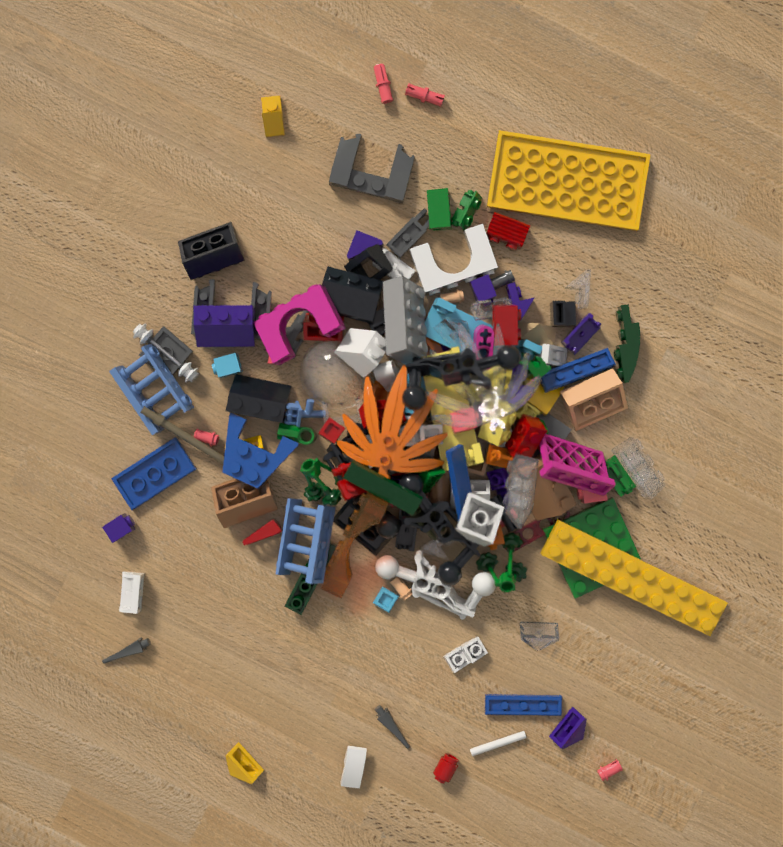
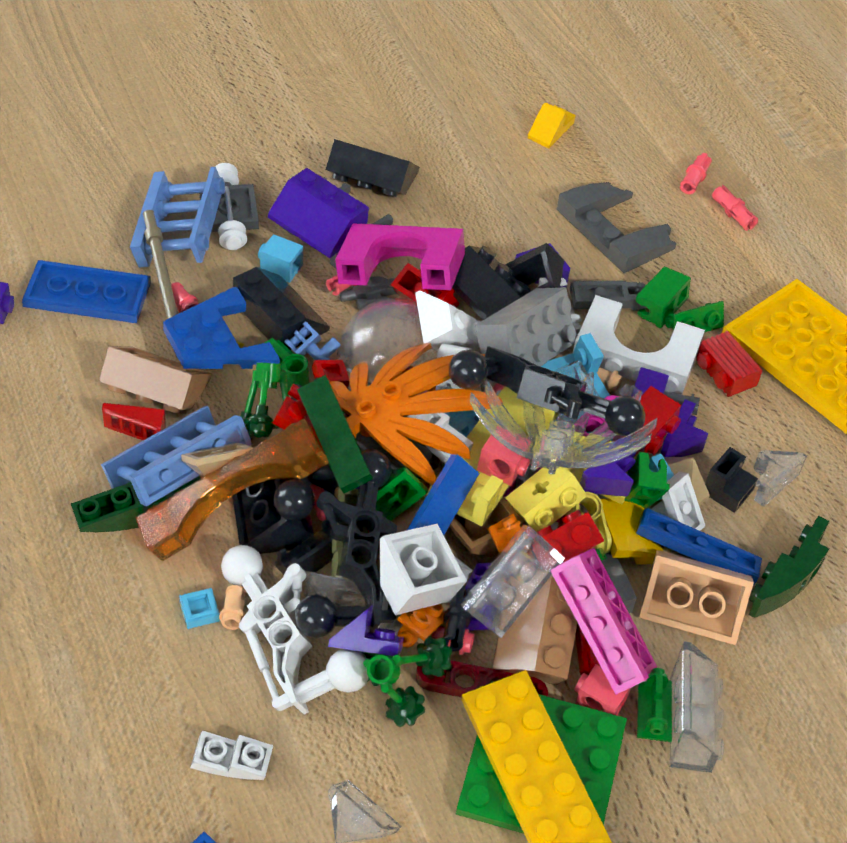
camera: 30 degrees right, 40 degrees down
dark grey piece [375,705,410,749] -> none
dark purple hinge [561,313,601,355] -> none
none -> tan slope [181,442,254,486]
none -> slope [328,605,404,656]

